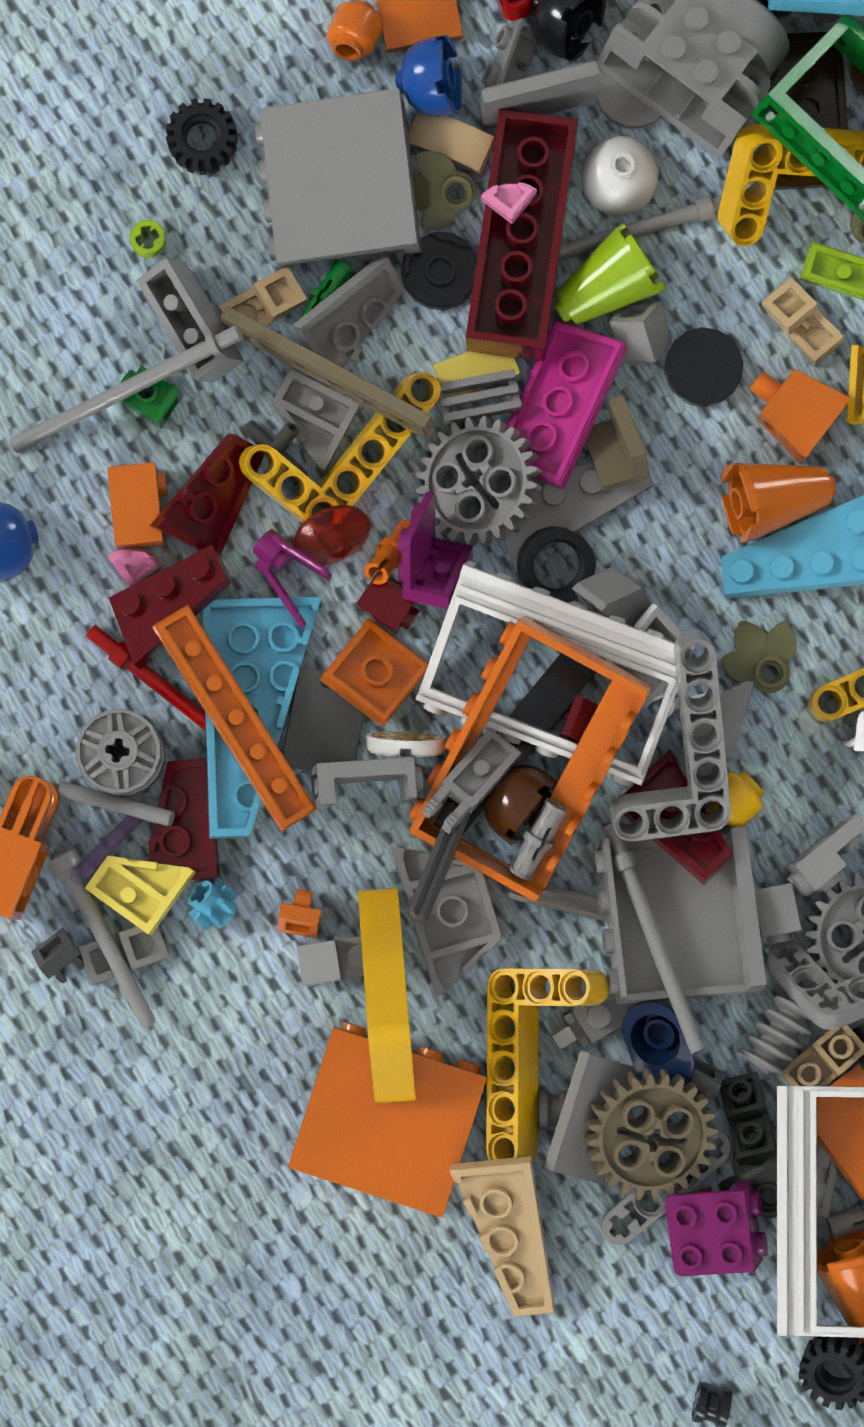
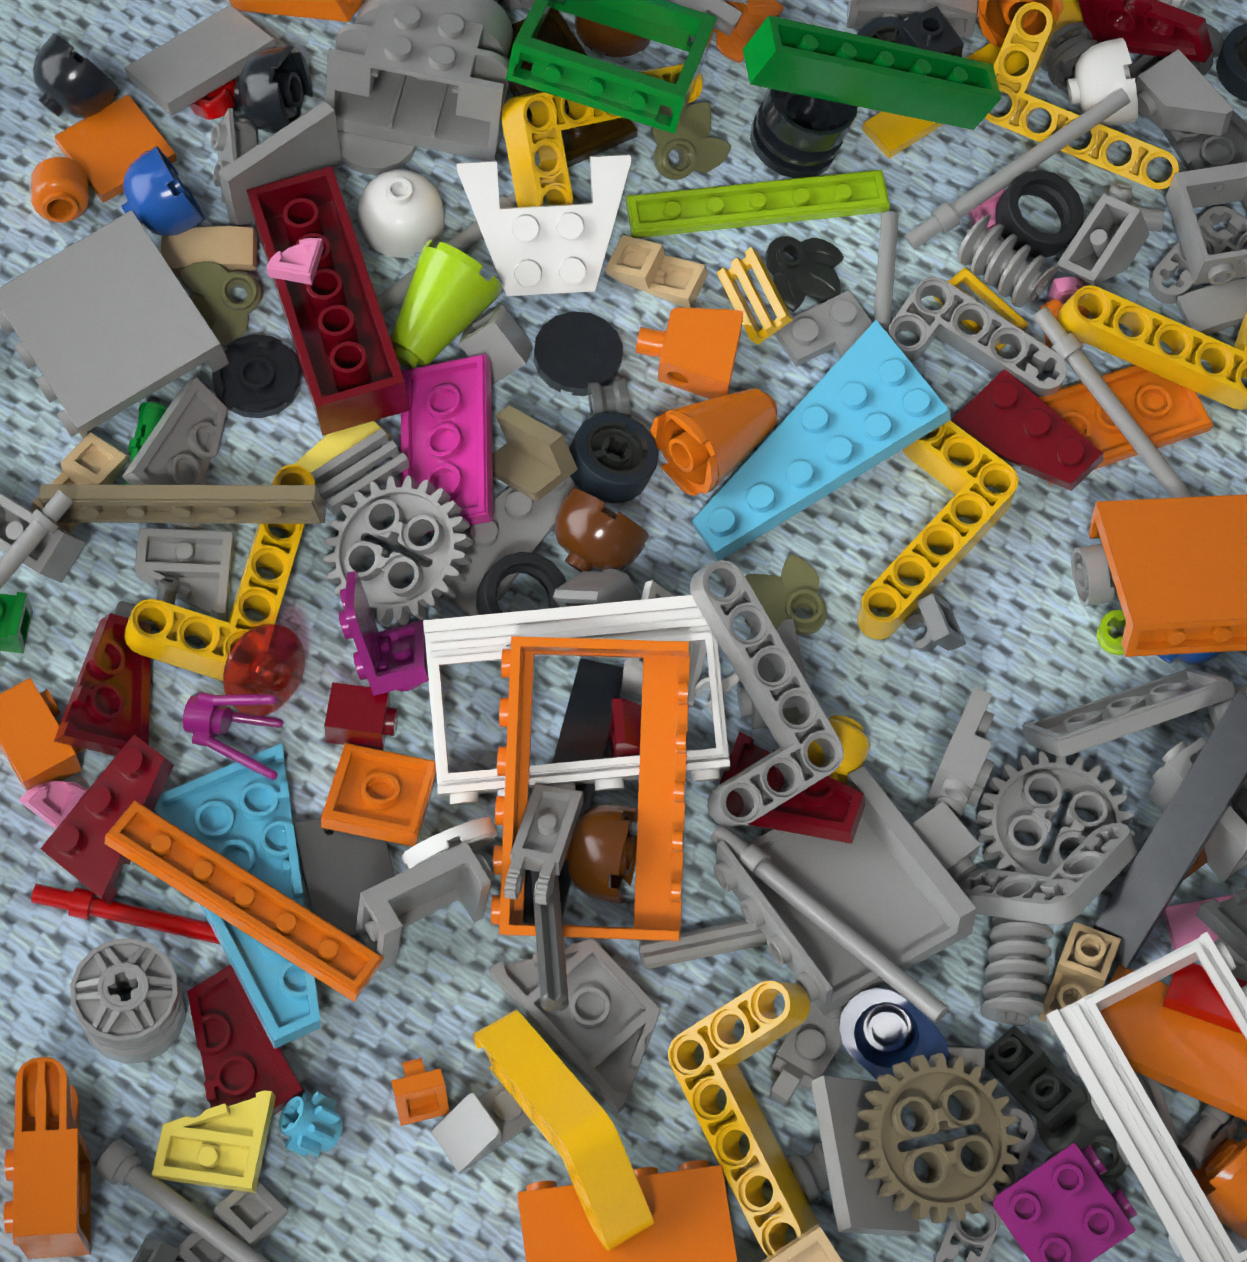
camera: 25 degrees left, 20 degrees down
light grey bar [58,781,175,827] -> none
medium lavender piece [70,797,156,884] -> none
orange pin [364,520,410,585] -> none
light grey pin [508,798,569,881] -> none
none -> white wing [456,154,631,296]
none -> reddish brown cylinder [554,488,649,573]
none -> black wheel [569,412,658,503]
none -> dark grey wheel [588,378,631,417]

